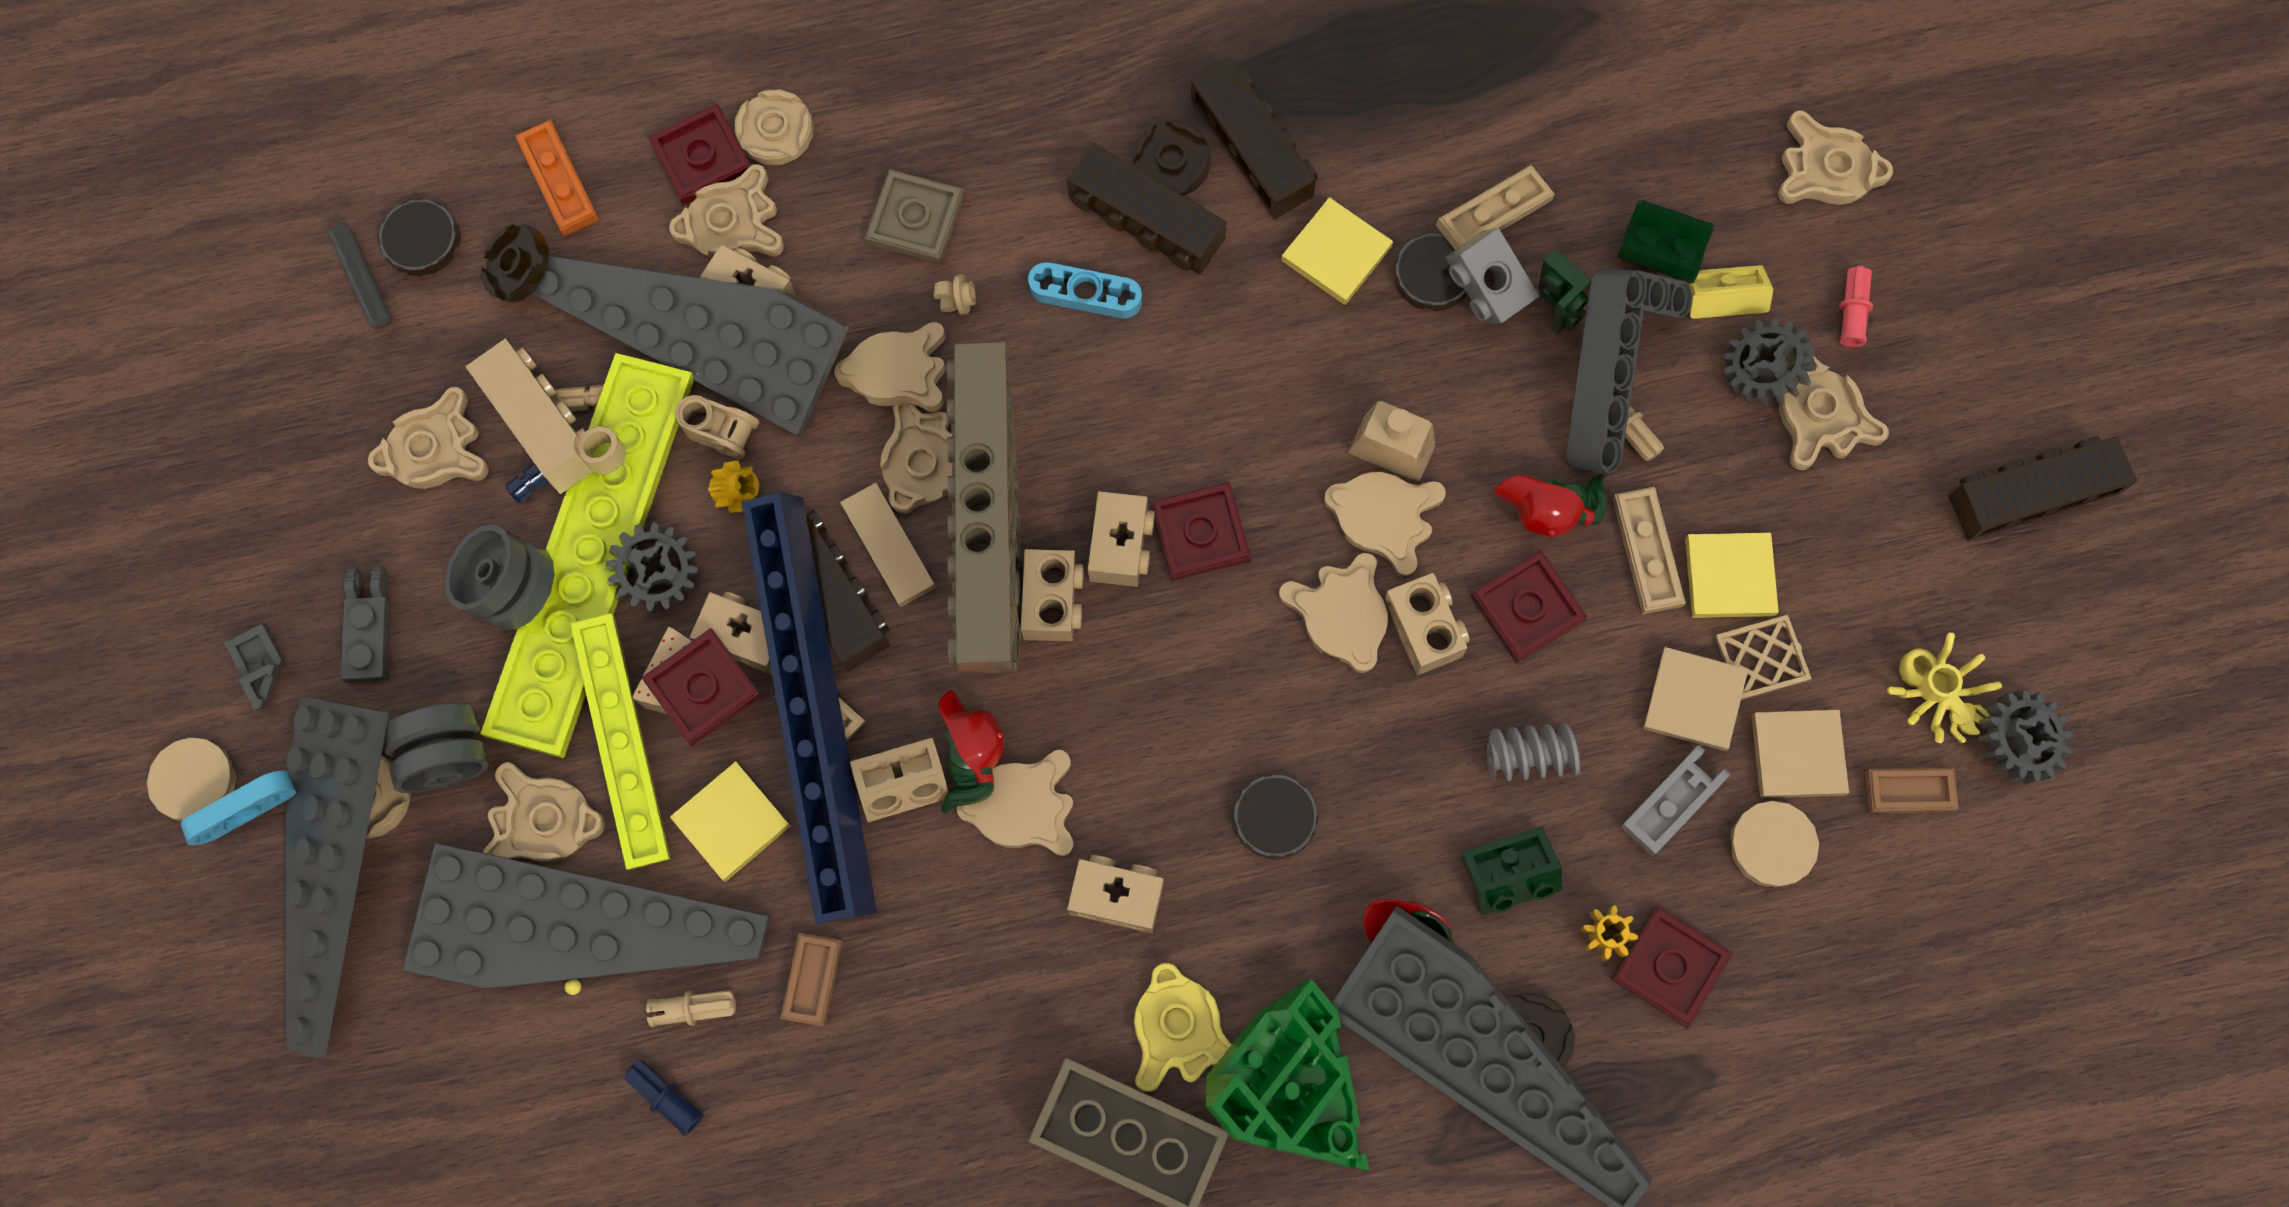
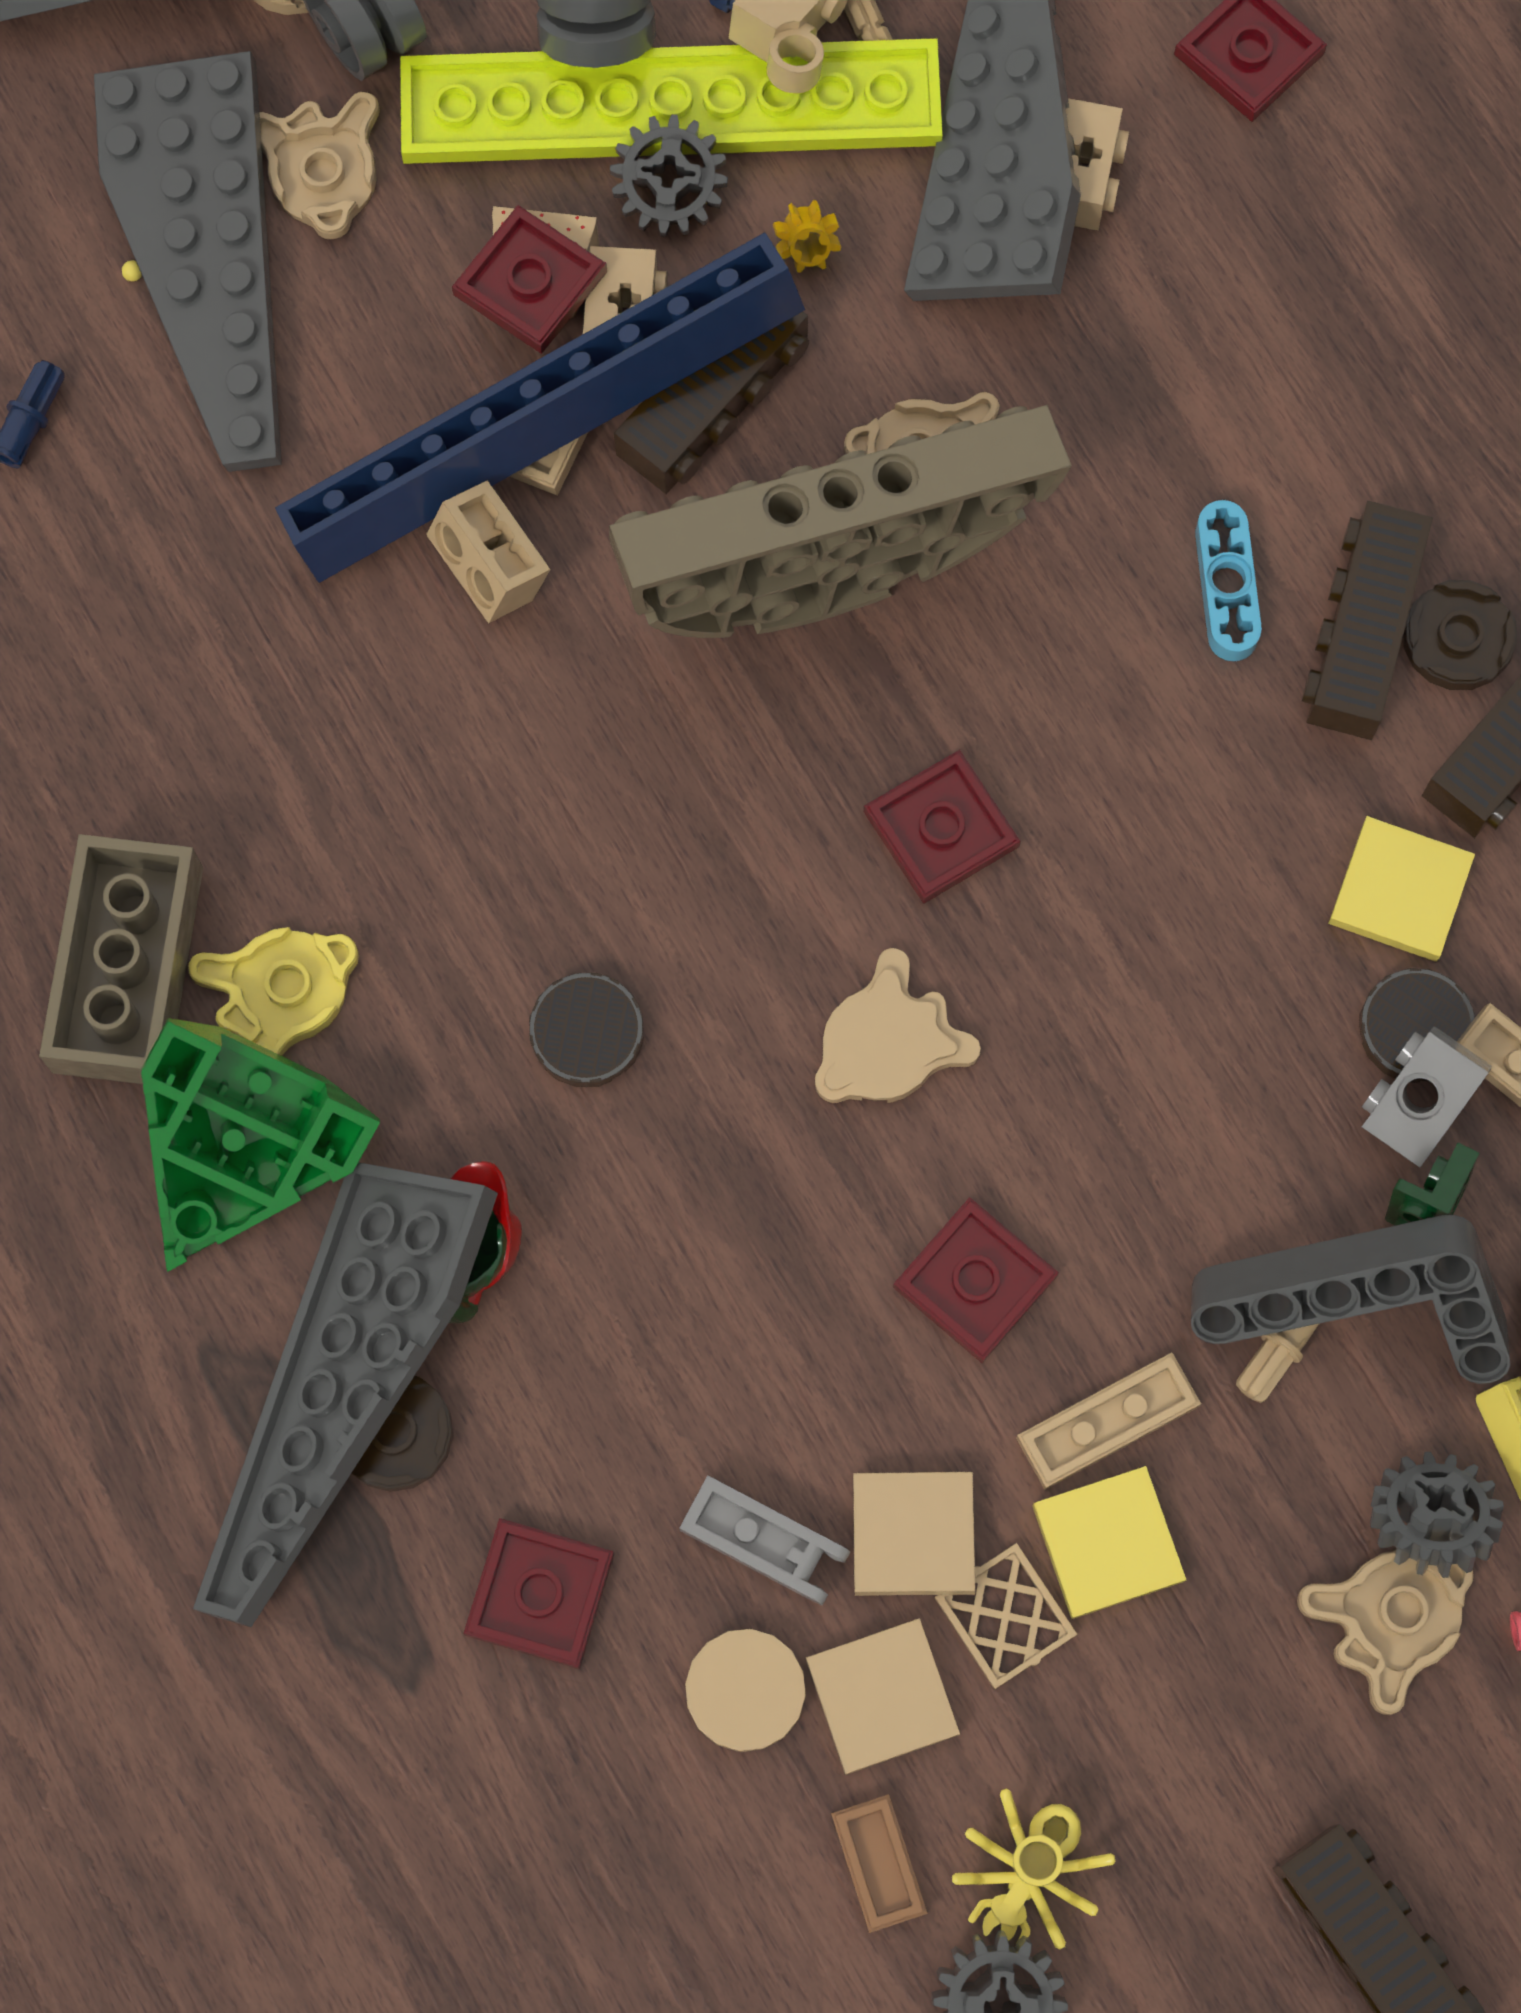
camera: 70 degrees right, 0 degrees up
neon yellow plate [570,613,671,870] -> none
tan axle [646,990,736,1027] -> none
tan tile [669,164,784,259] -> none
light yellow tile [670,761,791,882] -> none
tan piece [675,395,759,460] -> none
tan tile [735,89,813,165] -> none
medium nougat tile [780,933,843,1027] -> none
tan tile [834,322,946,412] -> none
tan tile [840,483,936,608] -> none
dark tan tile [864,169,965,264] -> none
tan plate [934,274,976,315] -> none
red hair [939,690,1004,813] -> none
tan tile [956,750,1074,857] -> none
tan brick [1021,549,1084,641] -> none
tan brick [1067,855,1164,934] -> none
tan brick [1088,491,1155,587] -> none
tan tile [1324,472,1446,577] -> none
tan torso [1348,401,1435,483] -> none
tan brick [1384,573,1470,676] -> none
dark green bracket [1461,827,1562,915] -> none
light grey piece [1487,722,1580,783] -> none
red hair [1494,474,1606,537] -> none
yellow gear [1580,905,1638,961] -> none

